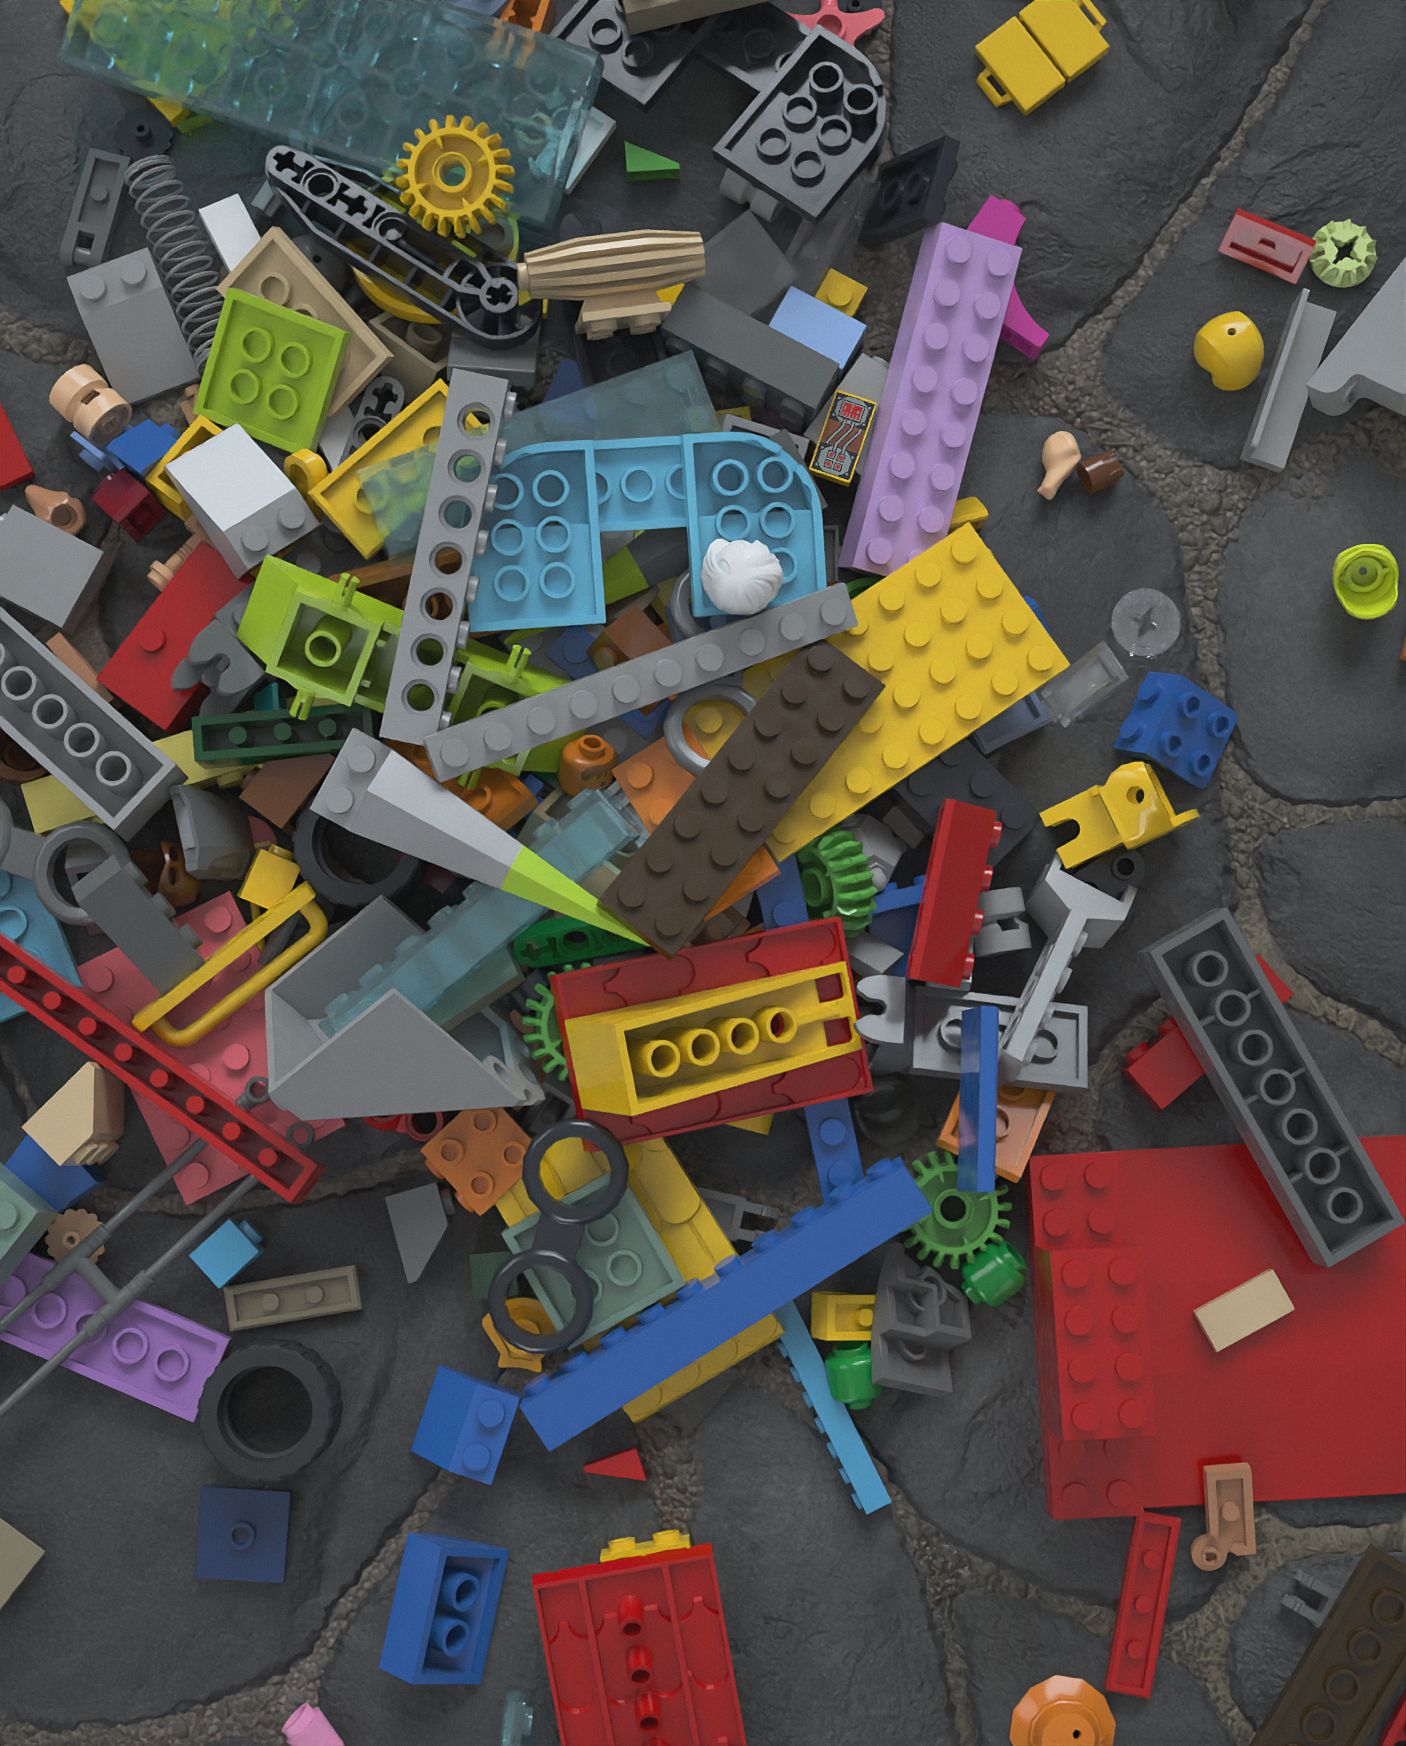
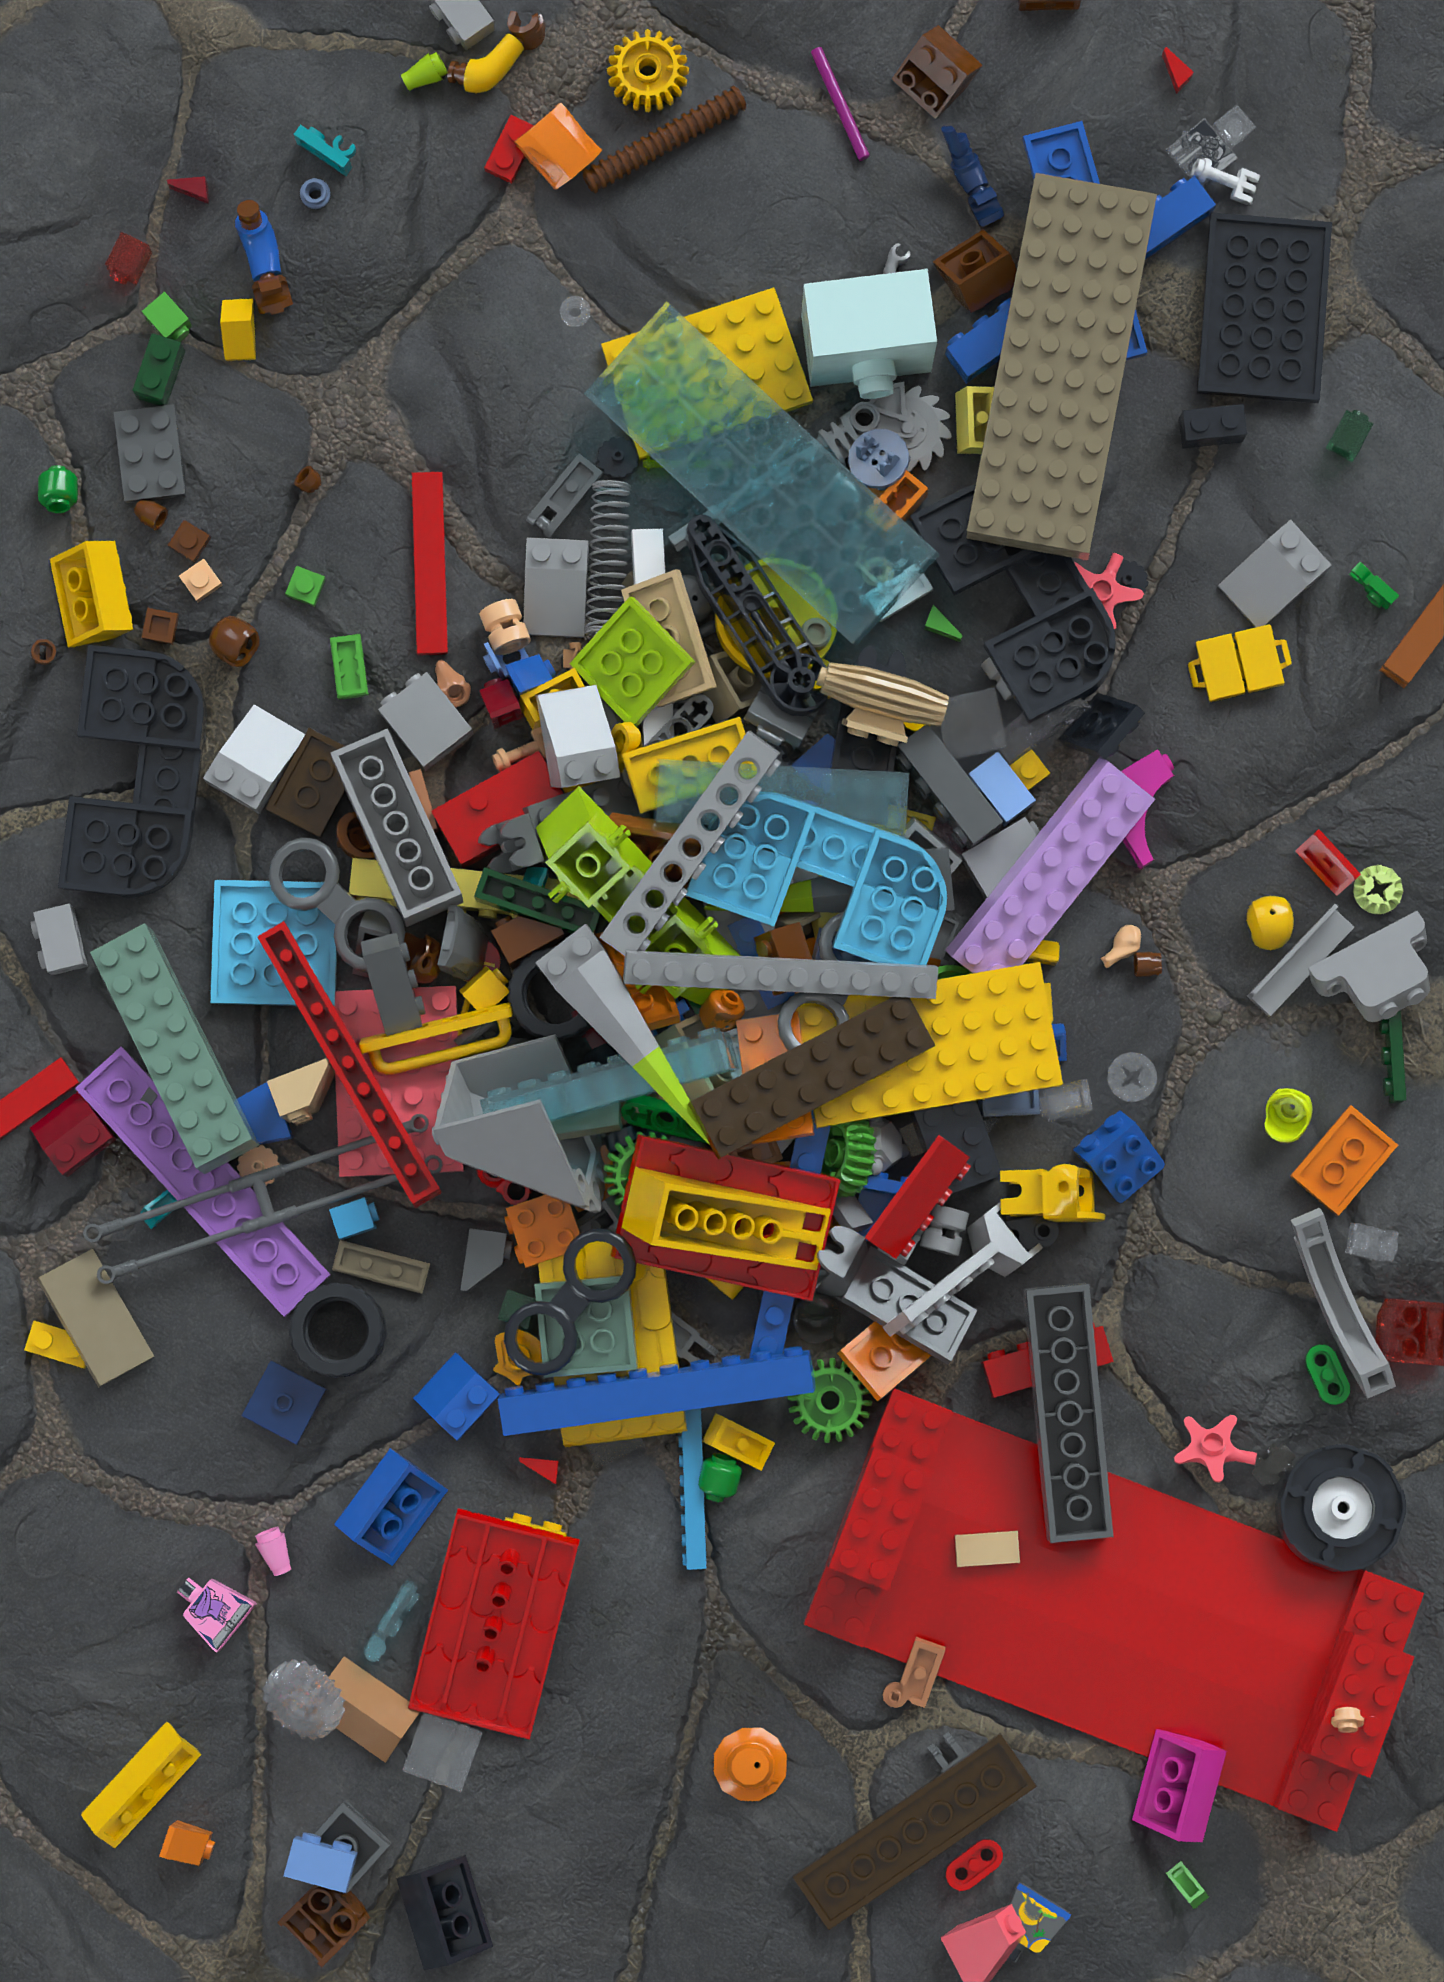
camera: 25 degrees right, 0 degrees up
yellow gear [396,115,516,238] -> none
white hair [700,539,784,616] -> none
tile [809,389,877,487] -> none
dark grey slope [871,1242,971,1398] -> none
blue tile [957,1006,999,1193] -> none
green head [961,1241,1028,1307] -> none
red tile [1103,1510,1182,1699] -> none

